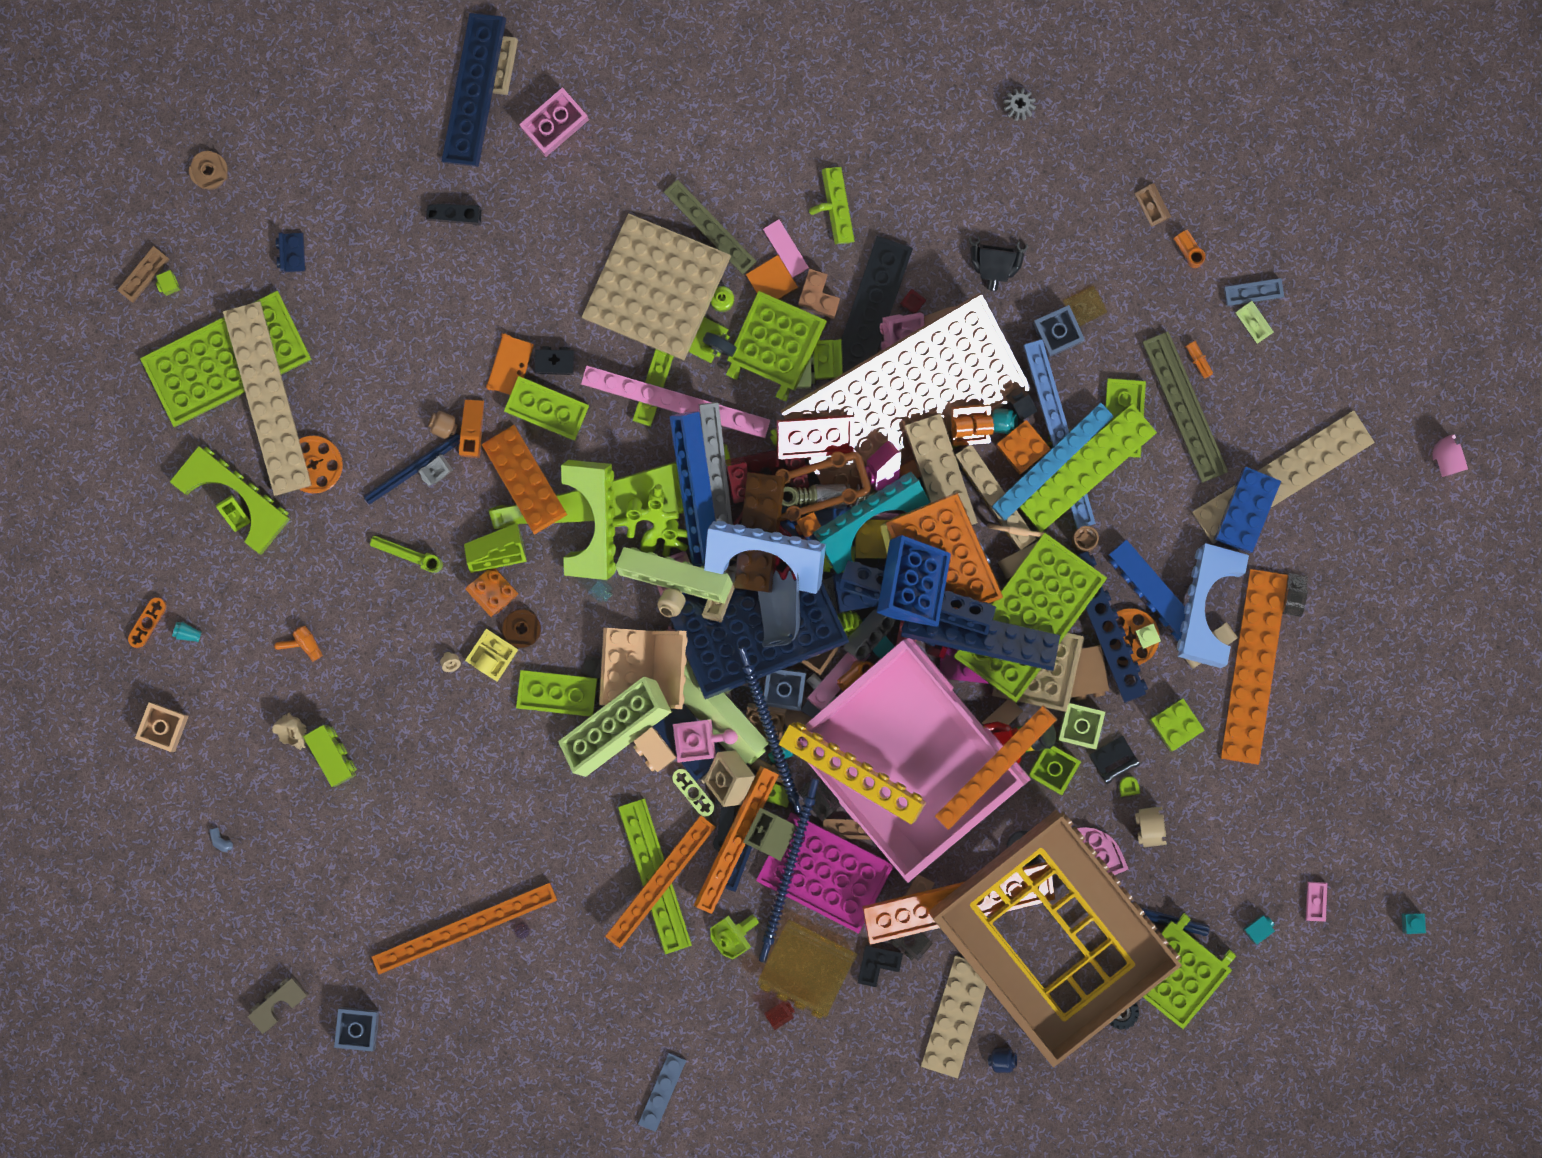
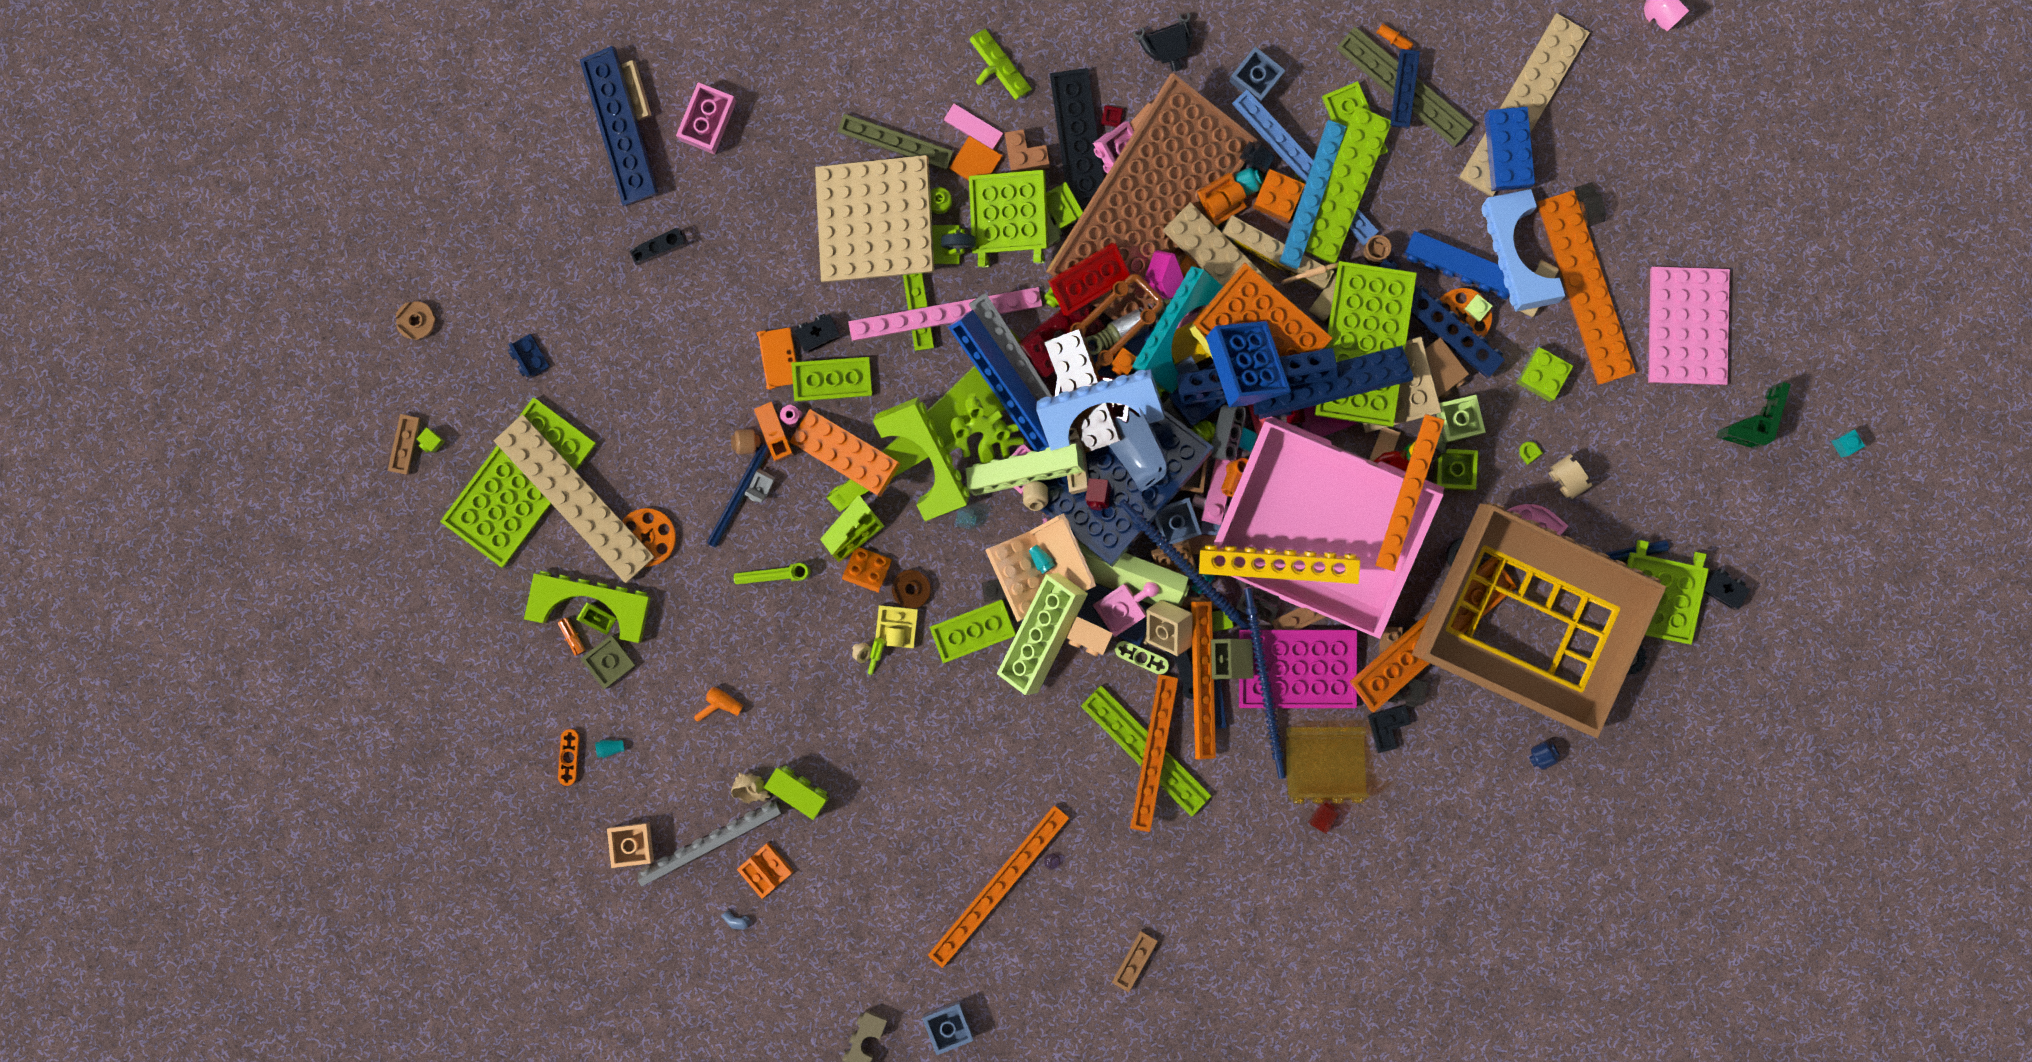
camera: 25 degrees left, 0 degrees up
sand blue plate [638,1053,686,1132] -> none
lime piece [710,914,759,959] -> none
tan plate [921,955,987,1078] -> none
clear yellow piece [1063,285,1107,327] -> none
black plate [1090,735,1140,784] -> none
teal brick [1243,915,1275,945] -> none
bright pink plate [1305,882,1327,922] -> none
none -> orange axle [558,618,586,656]
none -> olive plate [581,635,636,690]
none -> light grey plate [638,801,781,887]
none -> orange slope [737,842,794,899]
none -> bright pink brick [779,405,802,427]
none -> lime axle [868,637,886,675]
none -> teal cone [1029,544,1055,574]
none -> dark red brick [1085,478,1112,511]
none -> medium nougat plate [1112,930,1158,992]
none -> sand blue plate [1174,356,1200,374]
none -> dark blue plate [1390,49,1420,129]
none -> bright pink plate [1648,267,1730,385]
none -> black brick [1703,569,1750,610]
none -> dark green bracket [1716,382,1791,449]

